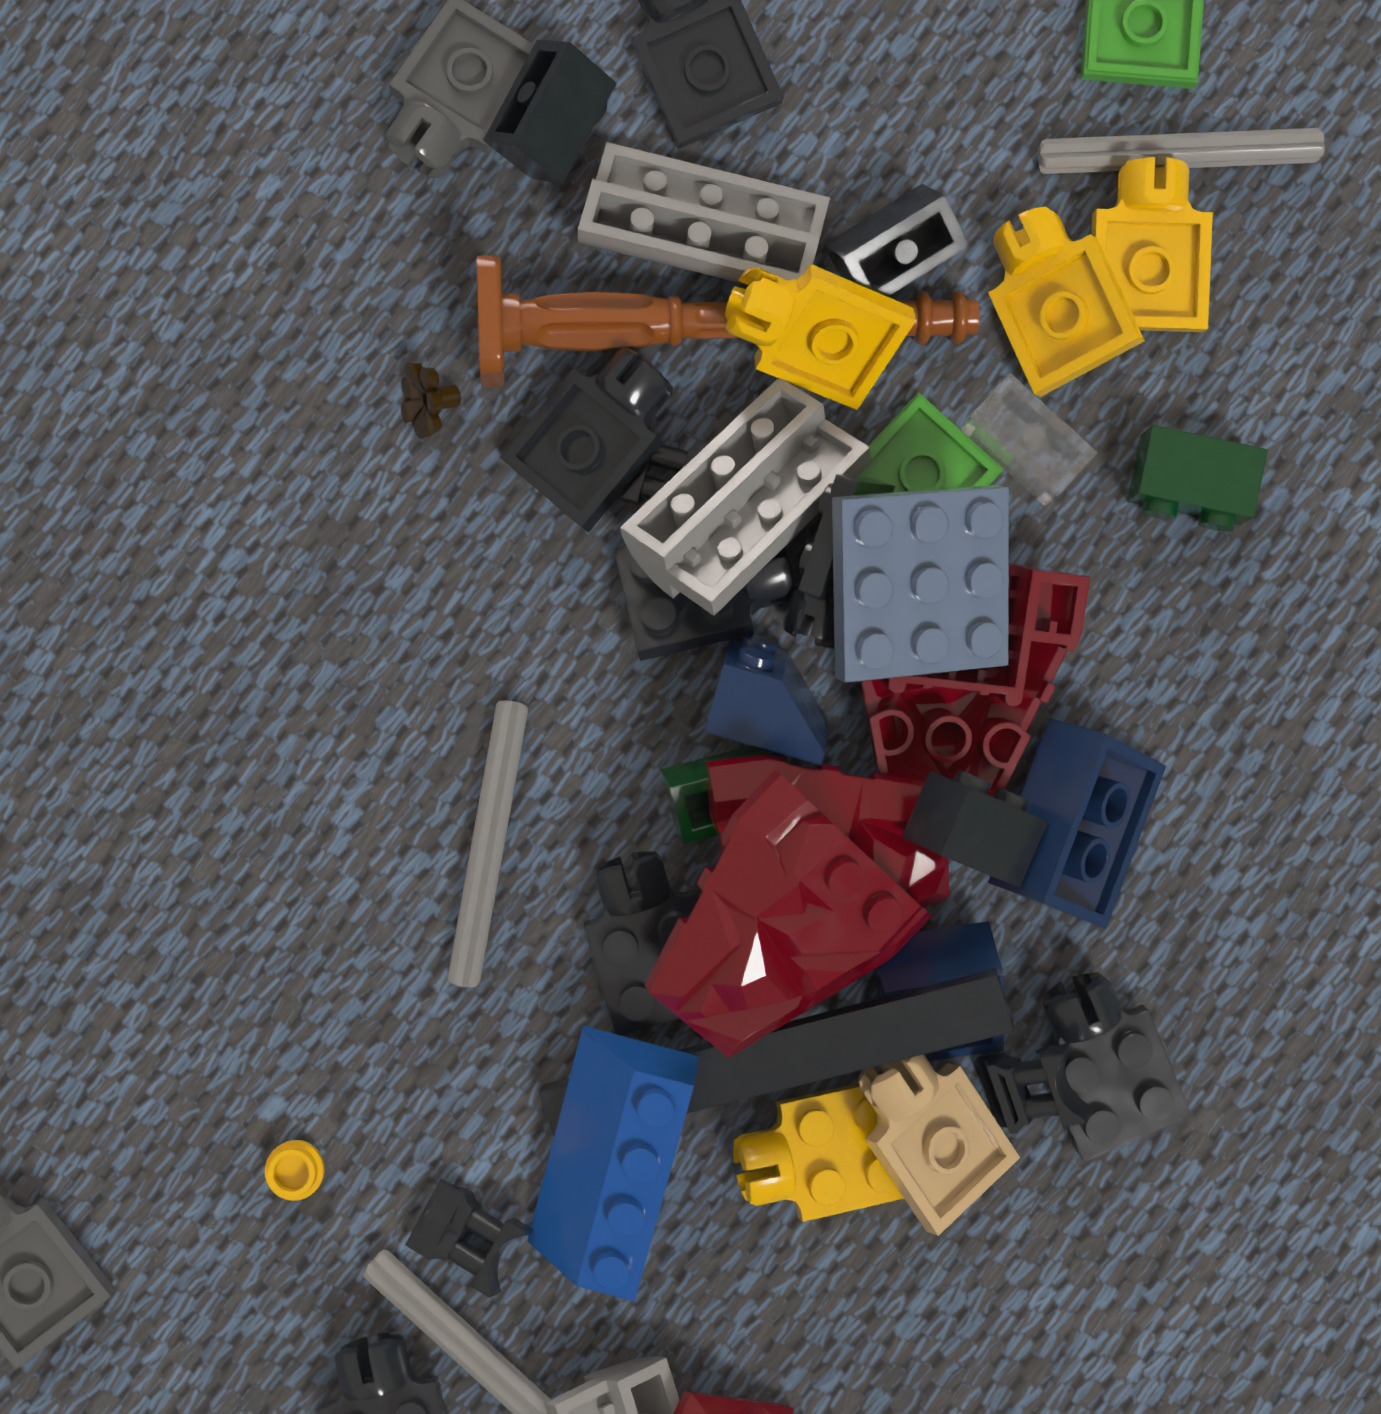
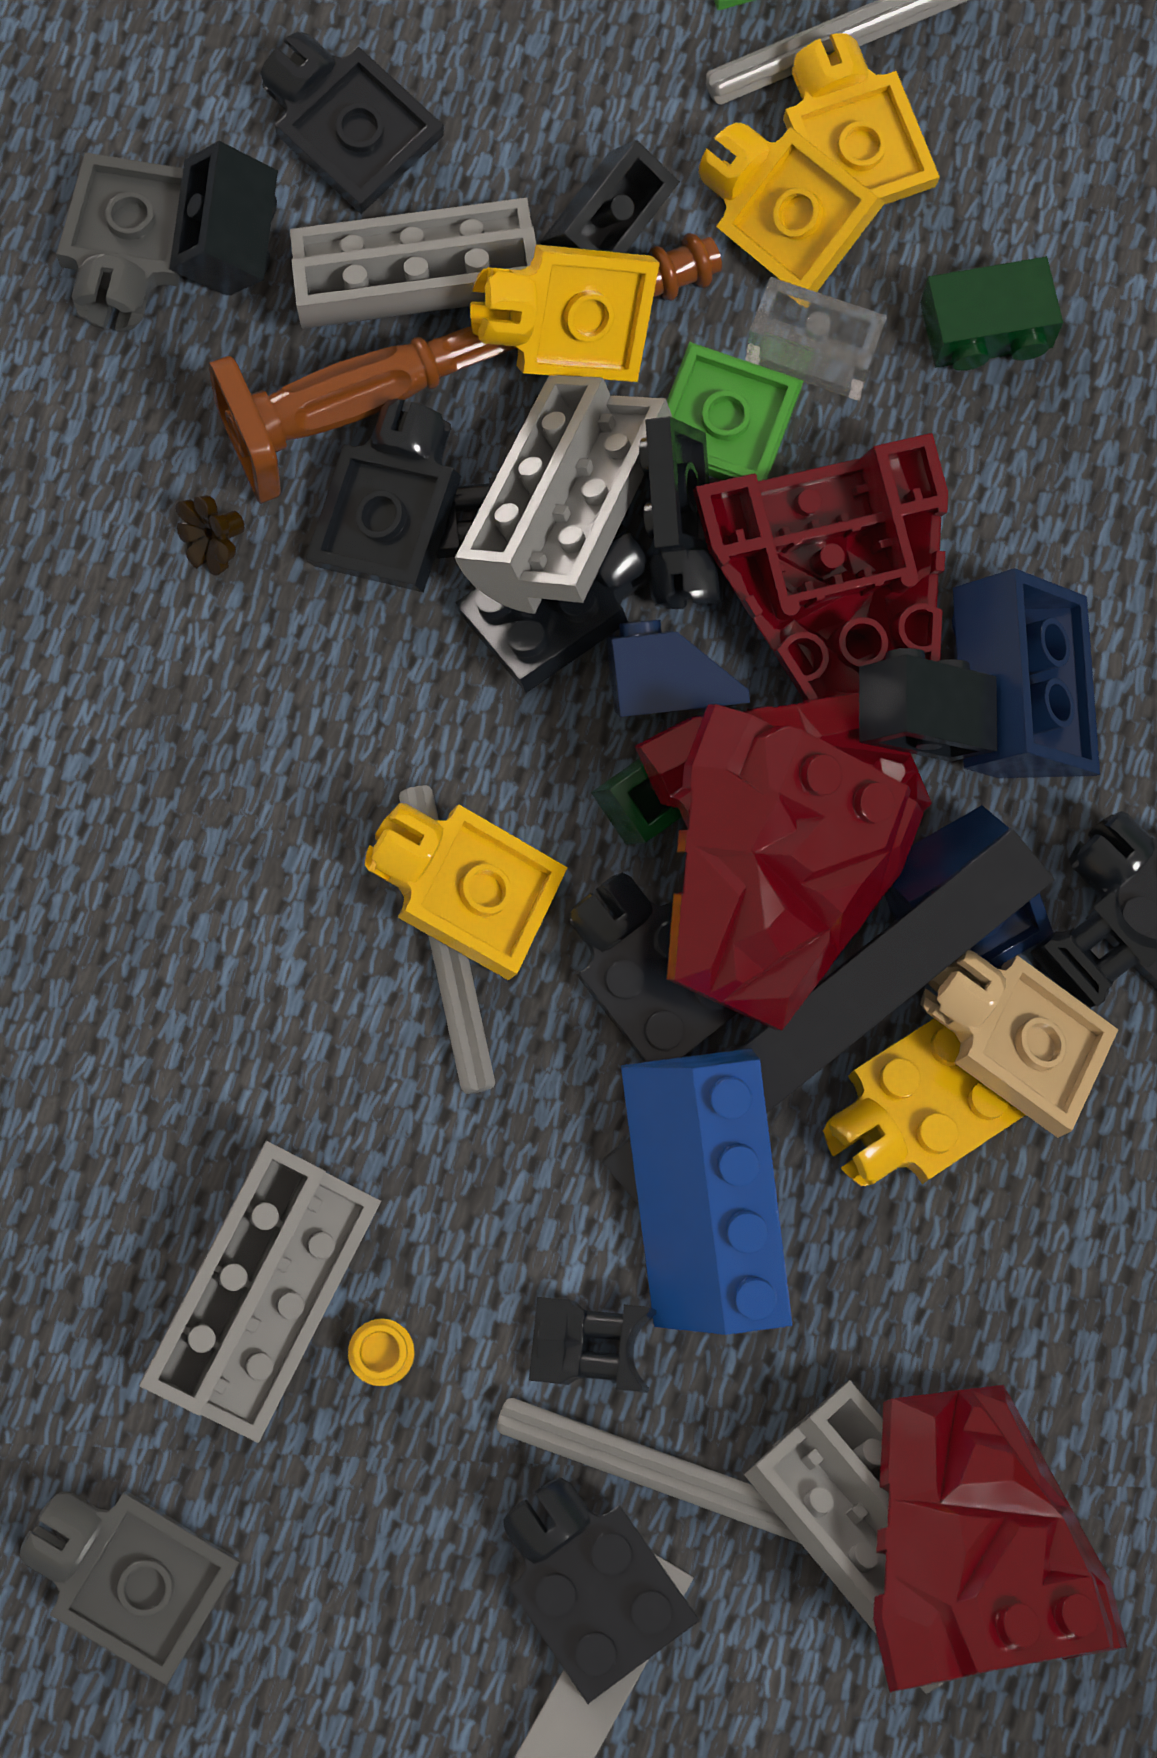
camera: 20 degrees left, 10 degrees down
sand blue plate [832,485,1009,683] -> none
none -> light grey brick [139,1141,381,1443]
none -> yellow plate [364,803,568,980]

